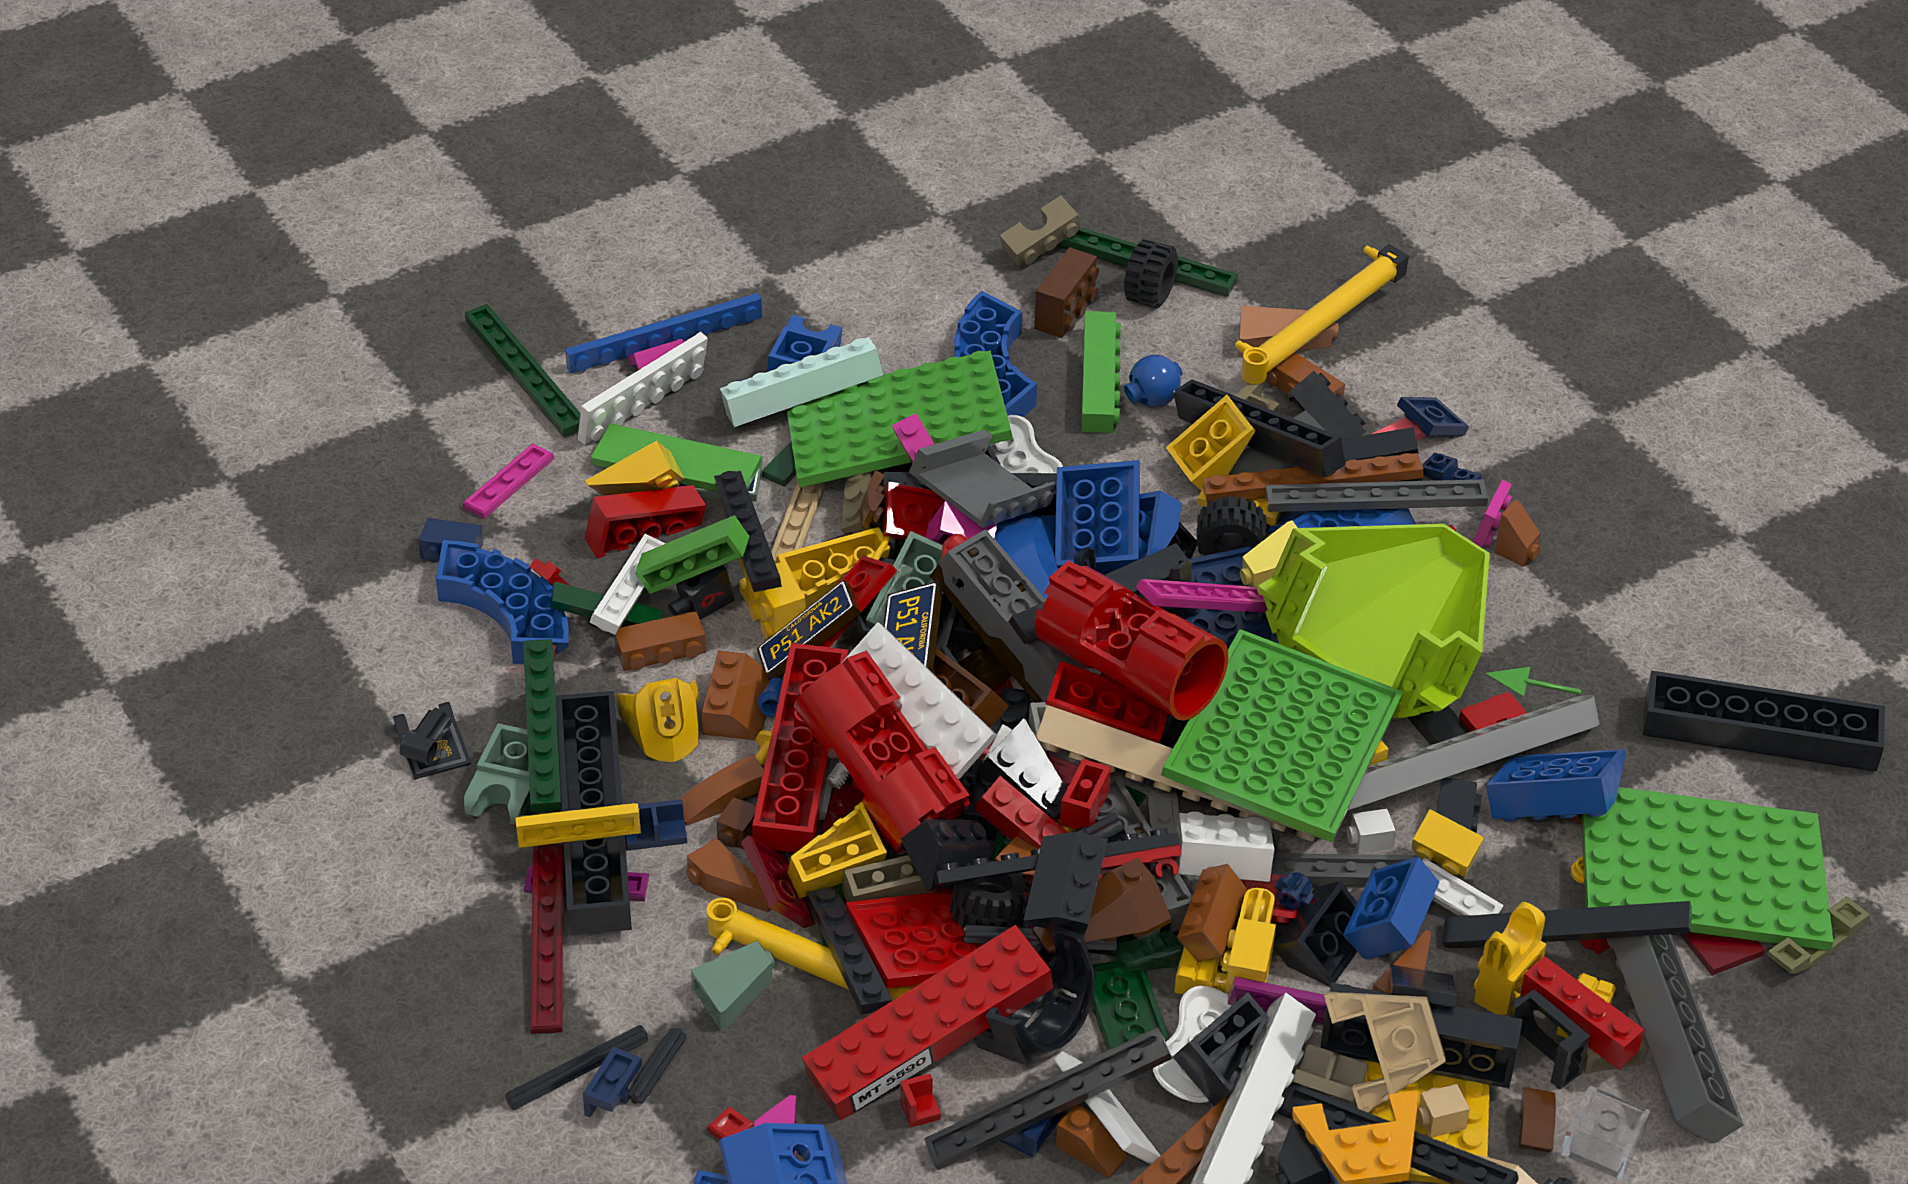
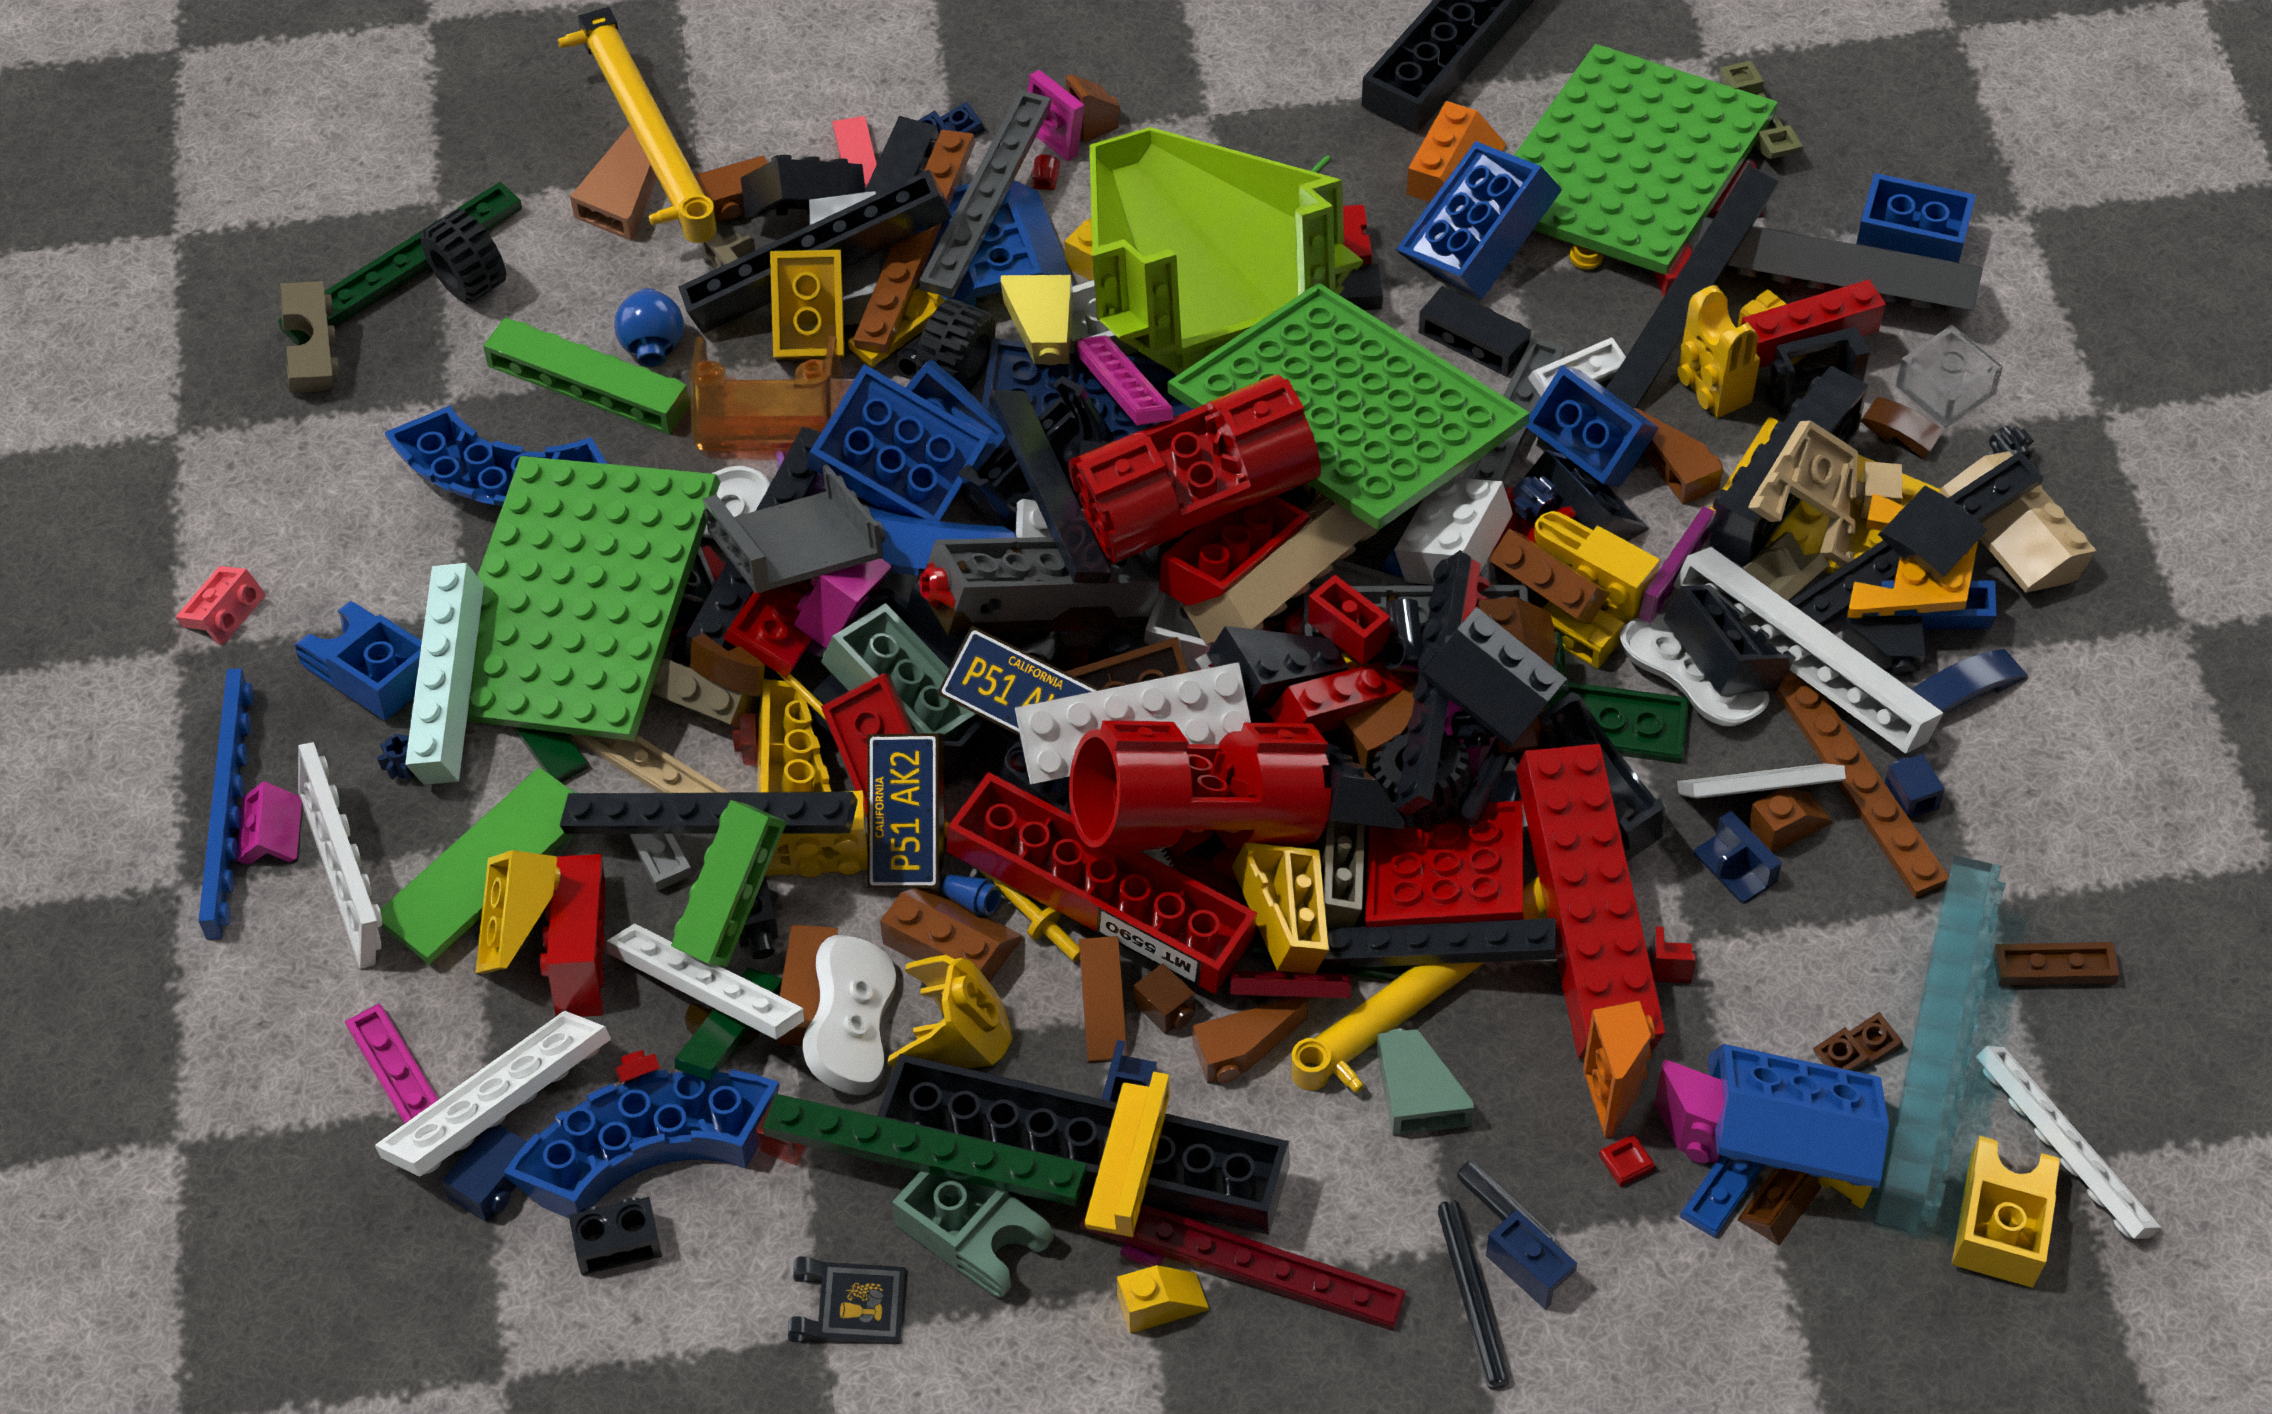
camera: 65 degrees left, 10 degrees up
black piece [399,708,451,765] -> none
dark green plate [465,304,581,437] -> none
dark pink plate [892,413,934,463] -> none
black plate [924,1027,1173,1170] -> none
reddish brown brick [1034,247,1099,338] -> none
light grey beam [1348,695,1600,810] -> none
black tile [1389,964,1457,1007] -> none
dark blue plate [1396,397,1469,437] -> none
yellow brick [1411,810,1484,877] -> none
none -> coral bracket [175,566,265,645]
none -> white plate [375,1011,611,1177]
none -> black brick [568,1197,662,1275]
none -> clear orange windscreen [690,336,843,451]
none -> white plate [803,935,896,1095]
none -> yellow slope [1117,1265,1209,1334]
none -> orange slope [1407,101,1506,202]
none -> orange slope [1583,1001,1655,1138]
none -> blue brick [1856,173,1976,263]
none -> black slope [1878,486,1988,582]

